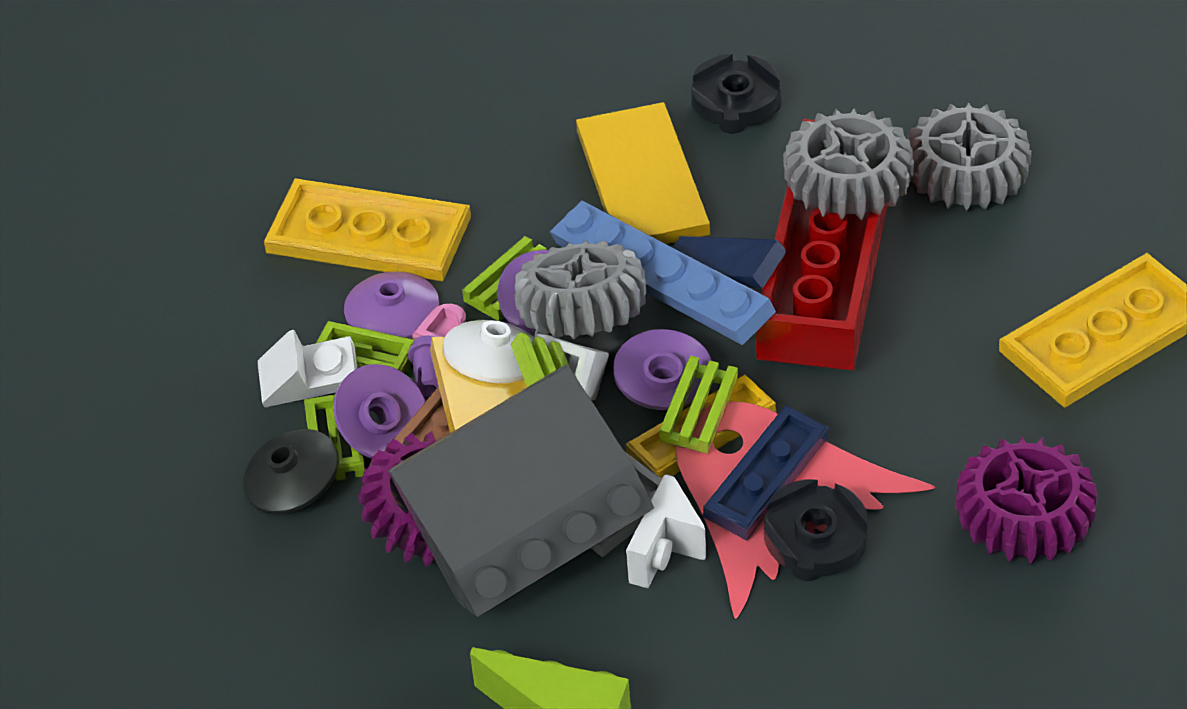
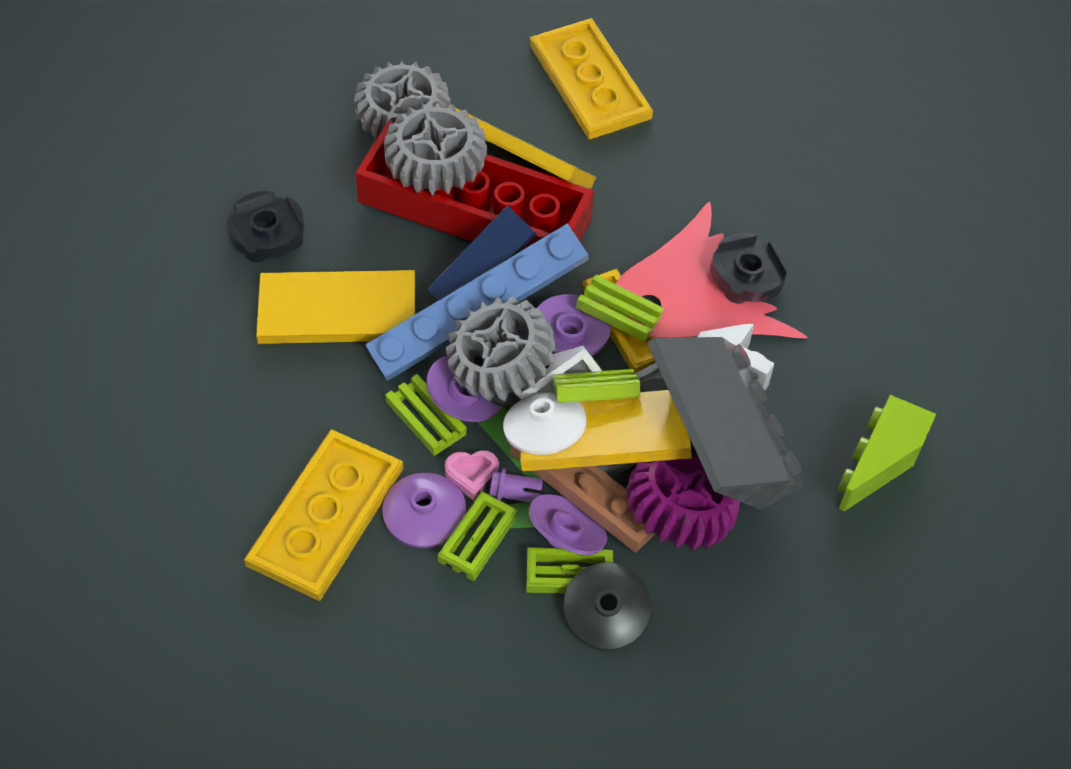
camera: 85 degrees left, 10 degrees up
white slope [258,330,357,407] -> none
dark blue tile [703,405,829,541] -> none
magenta gear [955,435,1097,565] -> none
none -> yellow tile [449,105,597,188]

